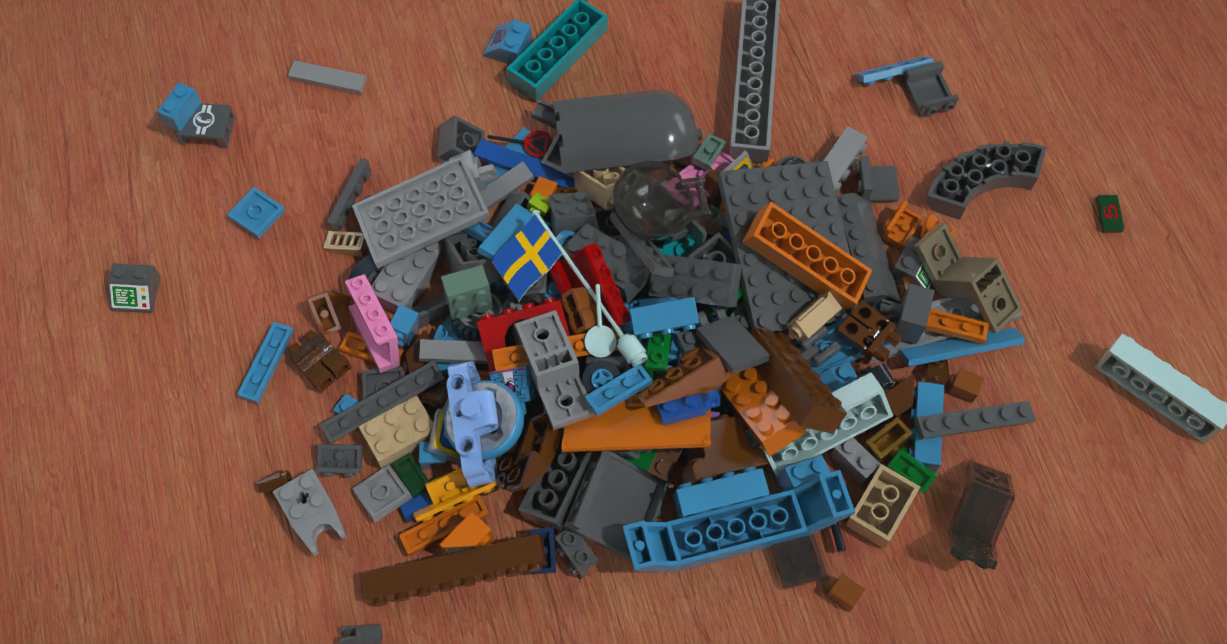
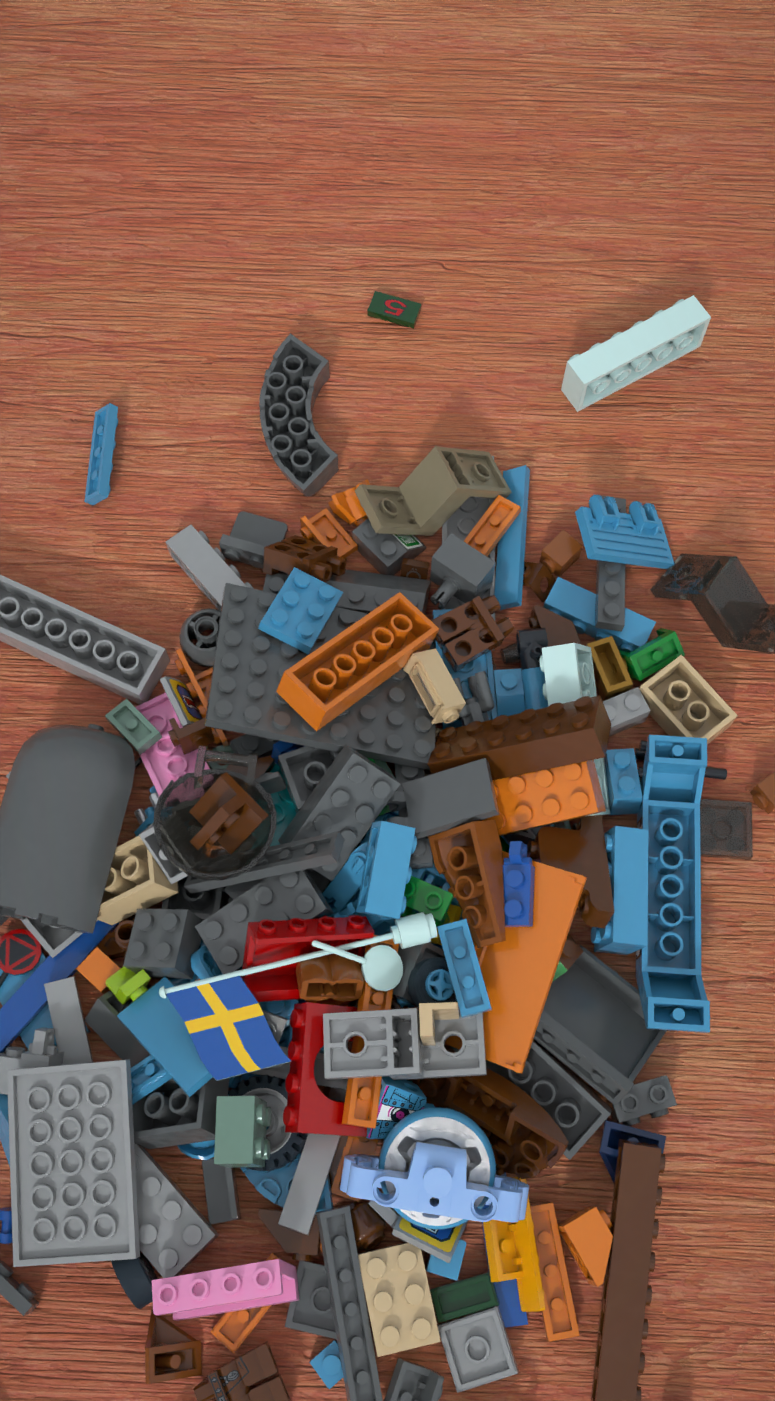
camera: 70 degrees left, 5 degrees up
tan slope [323,231,367,257] -> none
dark azure brick [390,305,419,349] -> none
dark grey panel [902,61,959,117] -> none
none -> reddish brown bracket [189,772,269,855]
none -> dark azure plate [258,567,343,655]
none -> reddish brown hips [263,535,347,582]
none -> tan panel [419,1002,459,1046]
none -> dark azure hinge [575,494,674,569]

